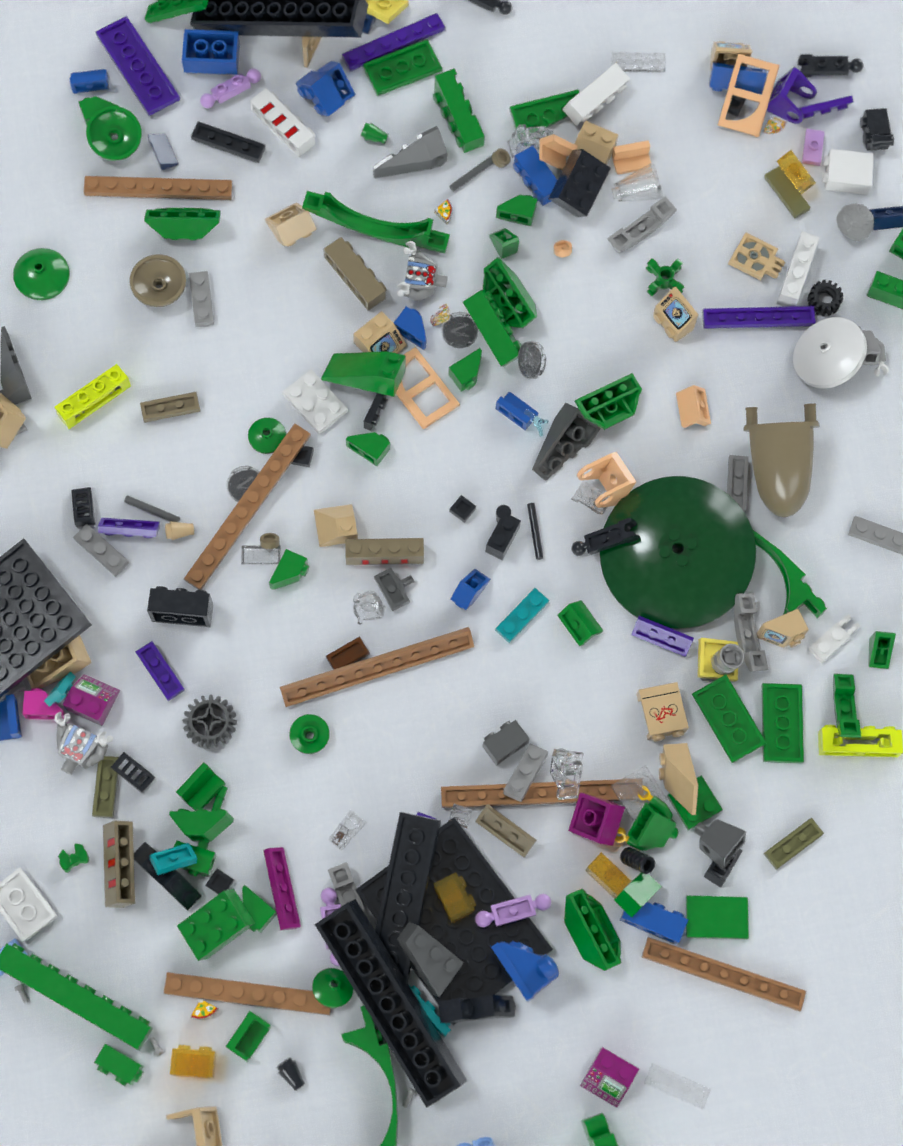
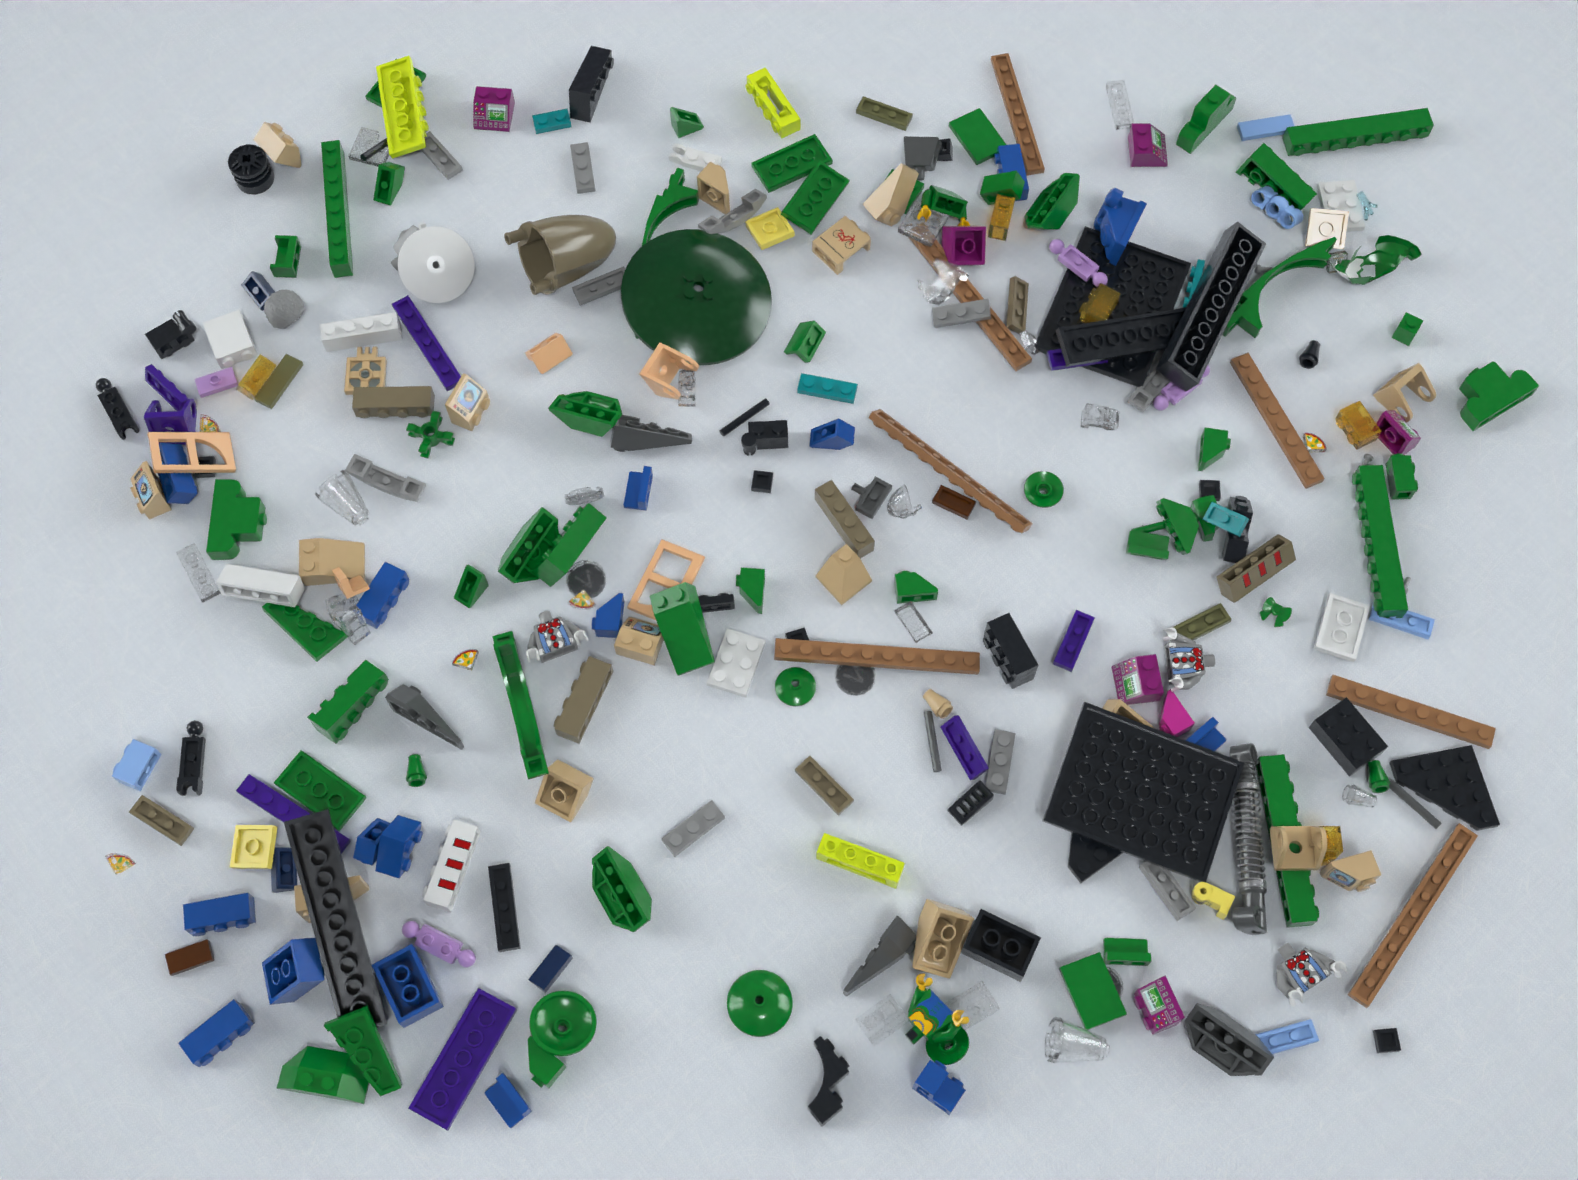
camera: 115 degrees left, 5 degrees down
teal plate [44,671,76,707] -> none
medium nougat plate [84,176,232,200] -> none
black slope [110,752,155,793] -> none
dark tan dish [129,254,186,307] -> none
green brick [177,889,256,961] -> none
dark grey gear [182,694,237,749] -> none
green panel [225,1011,272,1063] -> none
dark tan tile [260,533,280,549] -> none
magenta plate [263,847,301,931] -> none
green dish [312,968,354,1008] -> none
dark grey wedge [397,922,464,997] -> none
black arch [438,995,516,1023] -> none
green slope [448,348,482,392] -> none
dark grey bar [449,156,493,192] -> none
dark grey brick [482,720,530,766] -> none
dark tan tile [492,148,510,168] -> none
green slope [496,195,538,226] -> none
clear light blue bar [524,409,548,437] -> none
black brick [548,149,611,217] -> none
light nougat tile [554,240,572,257] -> none
black plate [571,518,640,556] -> none
light nougat panel [612,140,652,175] -> none
black piece [620,847,655,874] -> none
plate [631,616,694,657] -> none
light grey wheel [711,644,745,675] -> none
black tyre [807,280,843,316] -> none
green slope [833,674,861,738] -> none
none -> green brick [206,479,267,560]
none -> dark tan brick [352,386,435,418]
none -> magenta slope [1372,410,1421,455]

